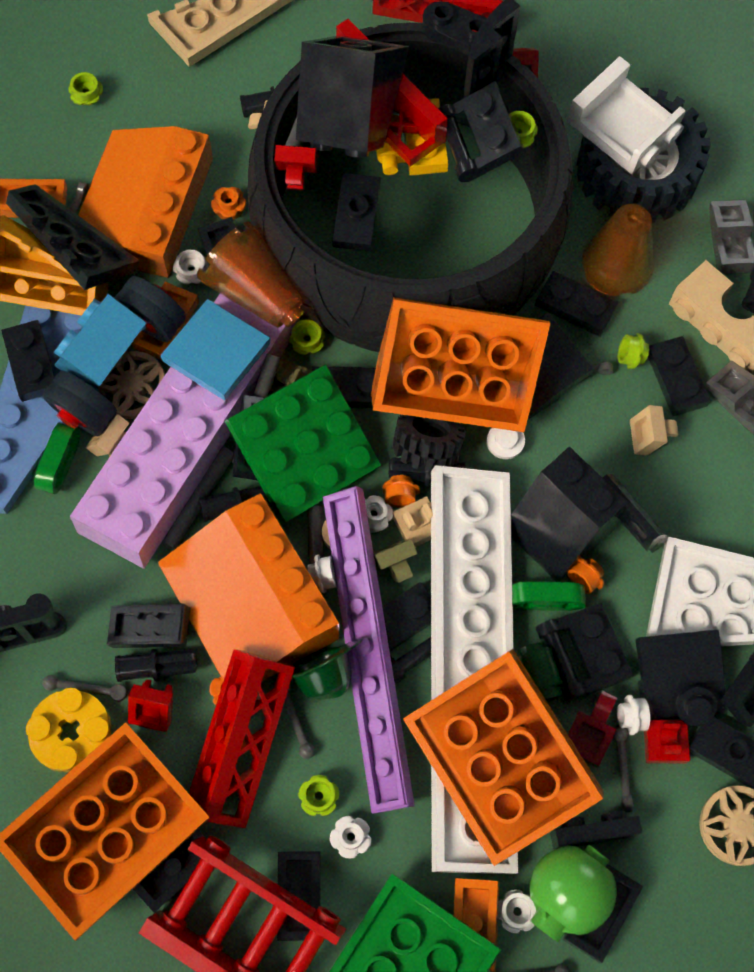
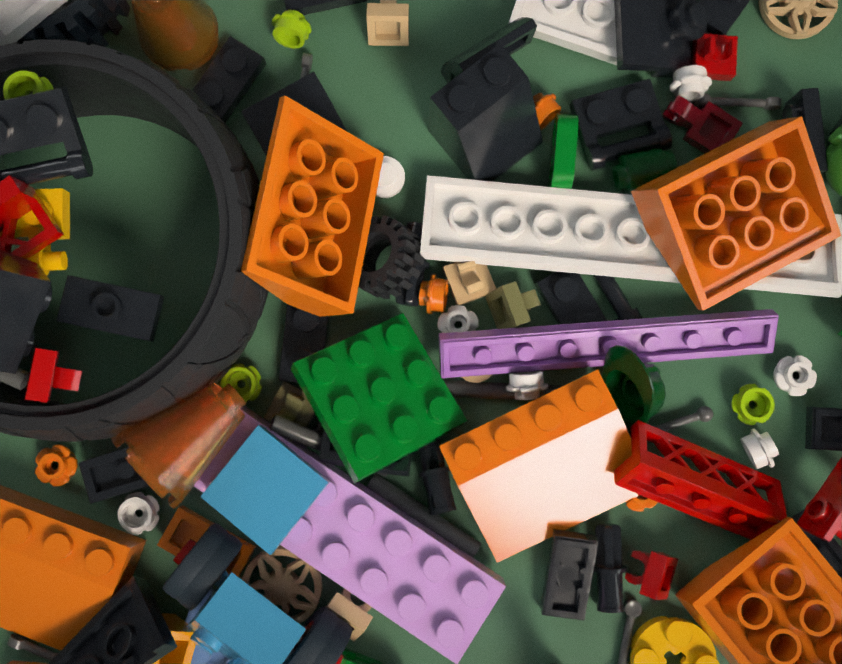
camera: 85 degrees left, 15 degrees up
none -> white plate [740,428,779,469]

